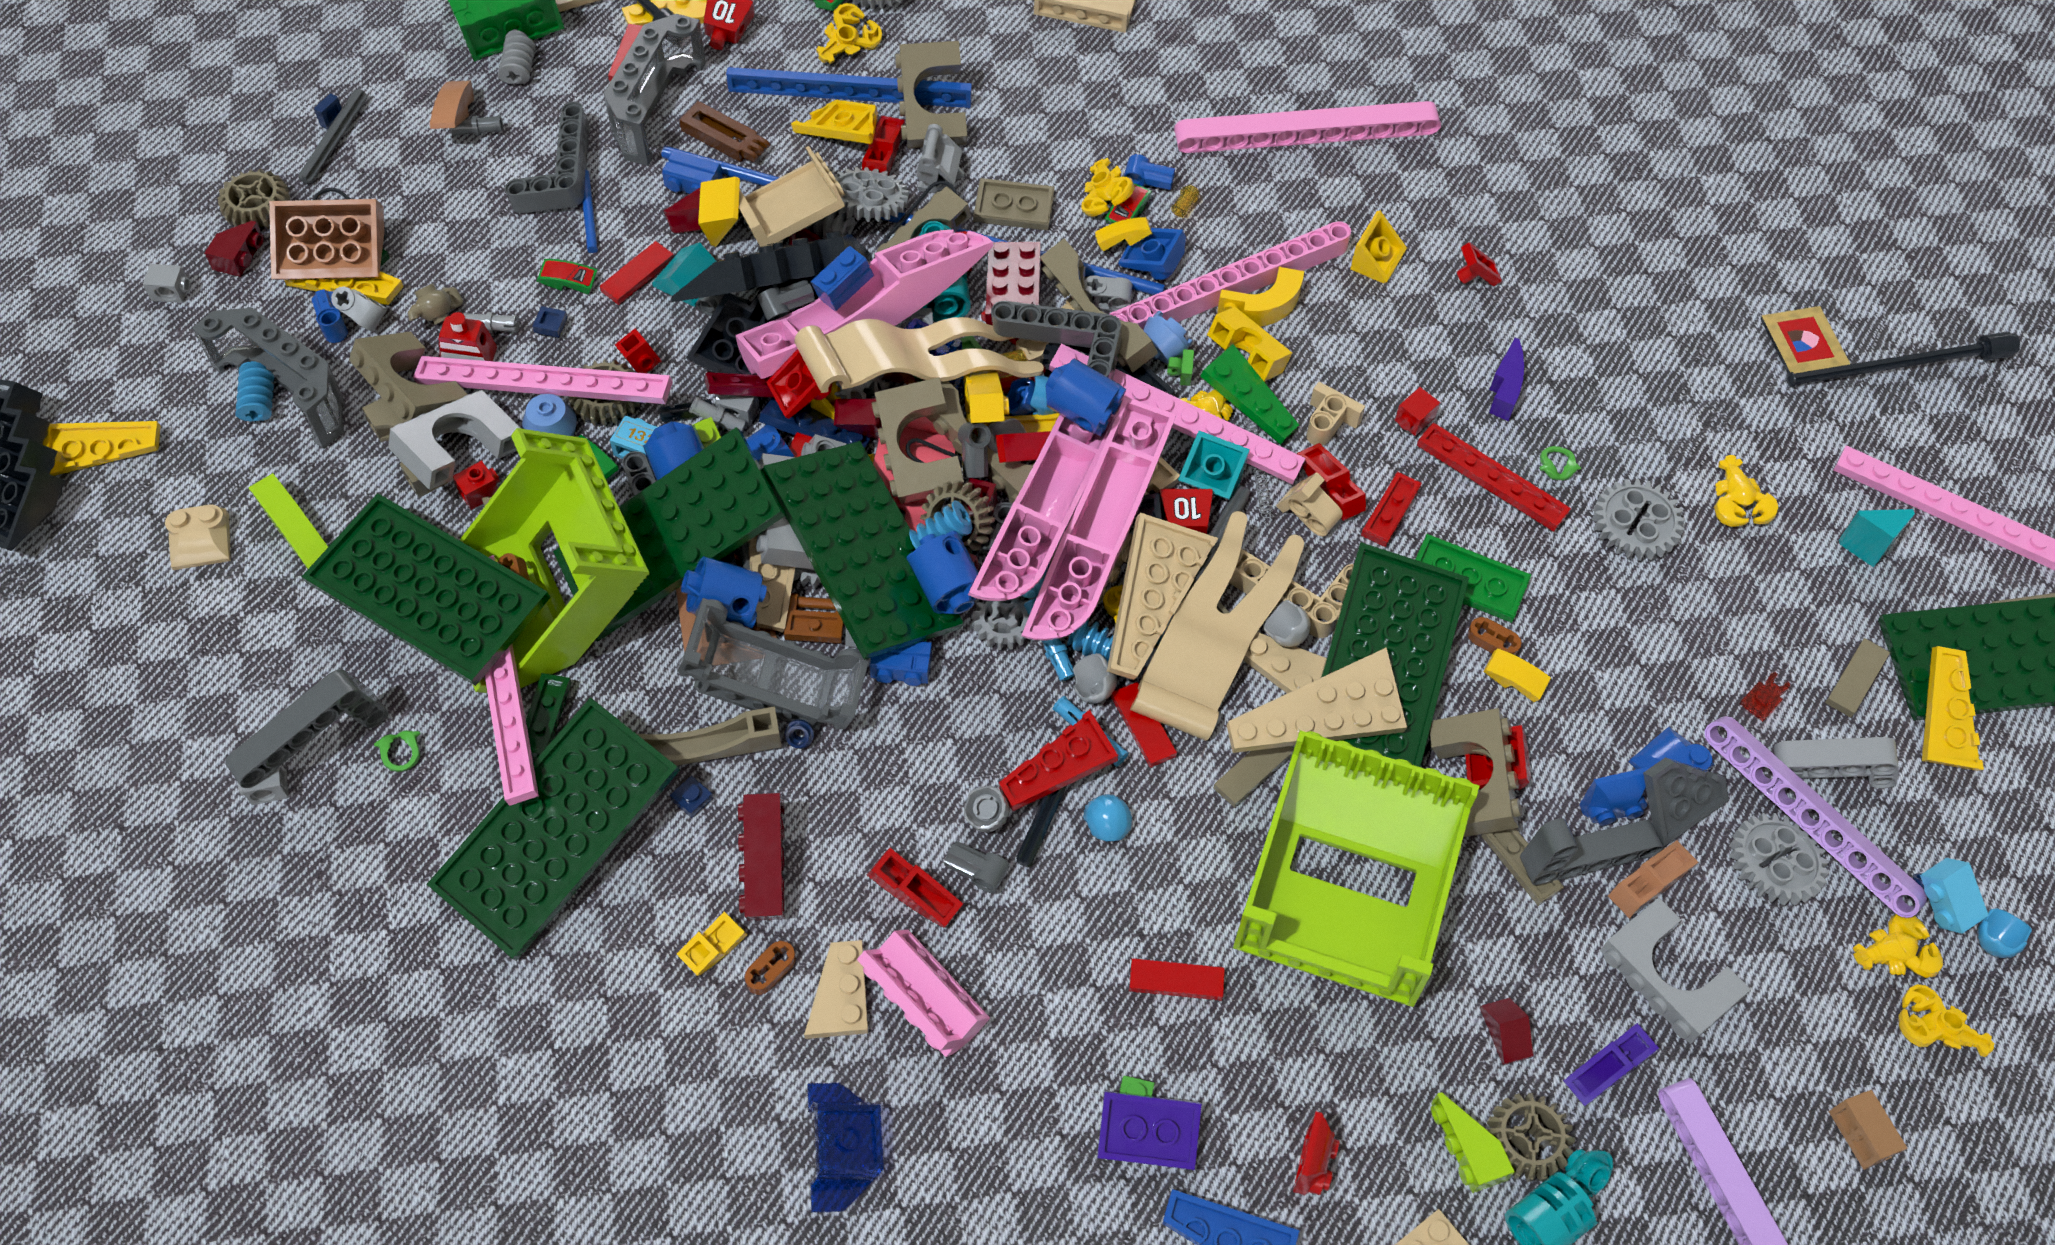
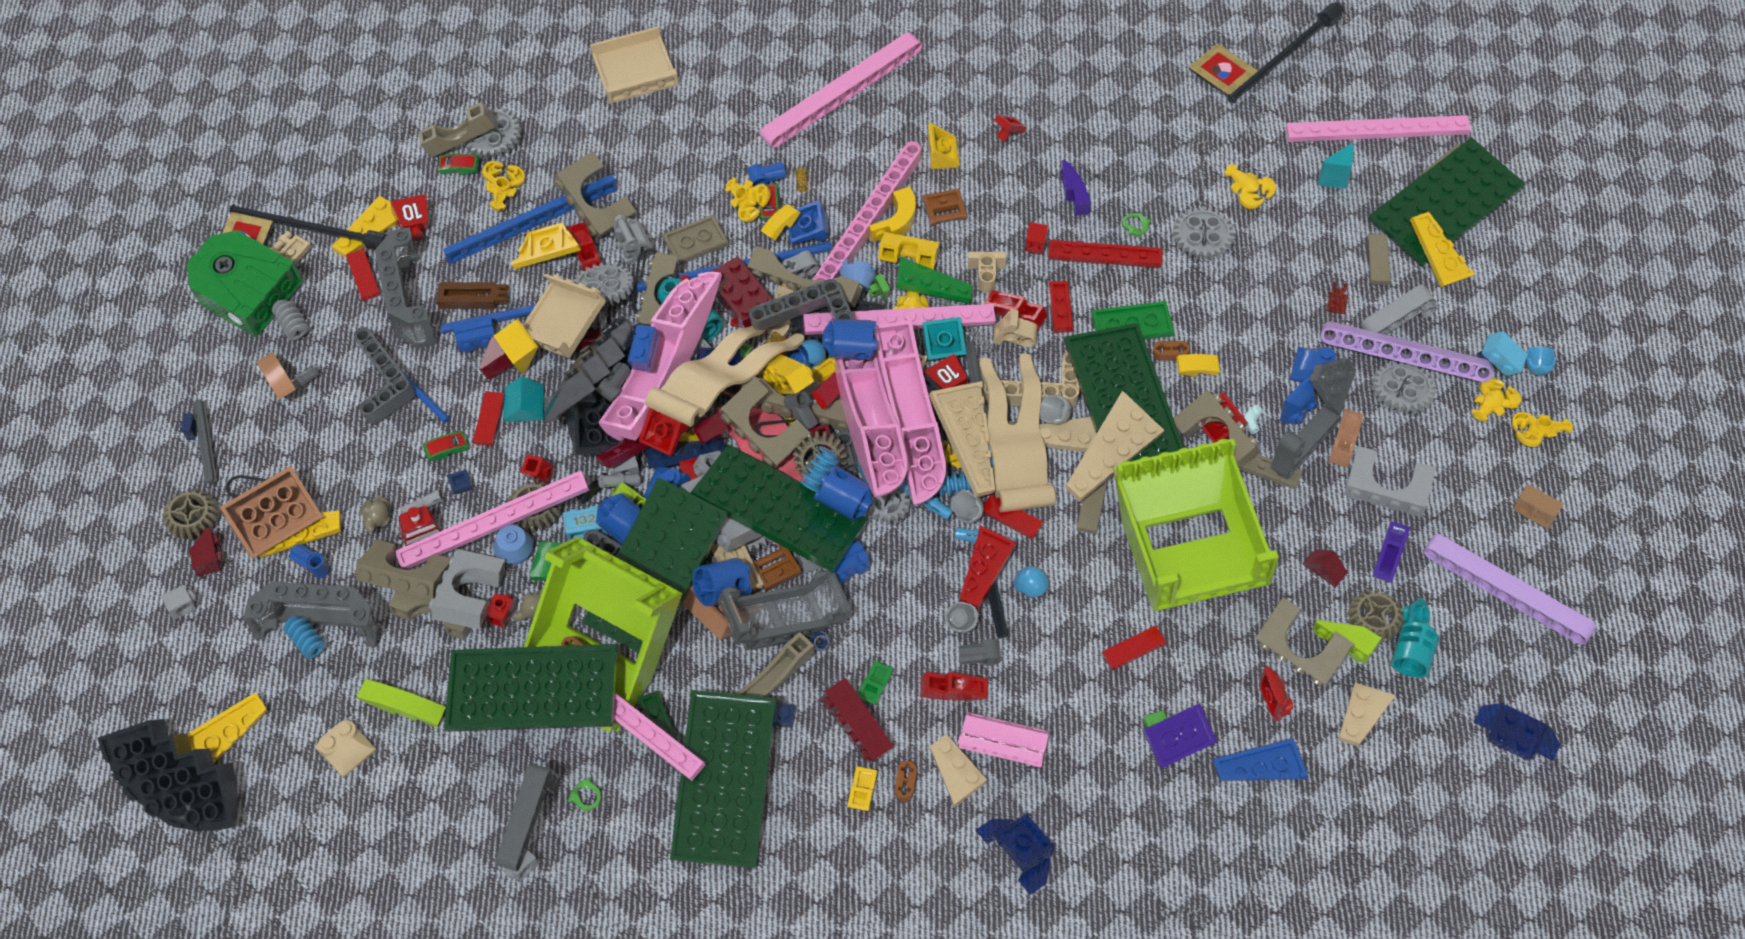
camera: 30 degrees left, 0 degrees up
light grey piece [331,287,387,332] -> none
none -> green slope [858,661,894,706]
none -> dark orange plate [923,188,967,226]
none -> light aqua arm [1244,405,1262,434]
none -> dark tan arch [1255,597,1355,687]

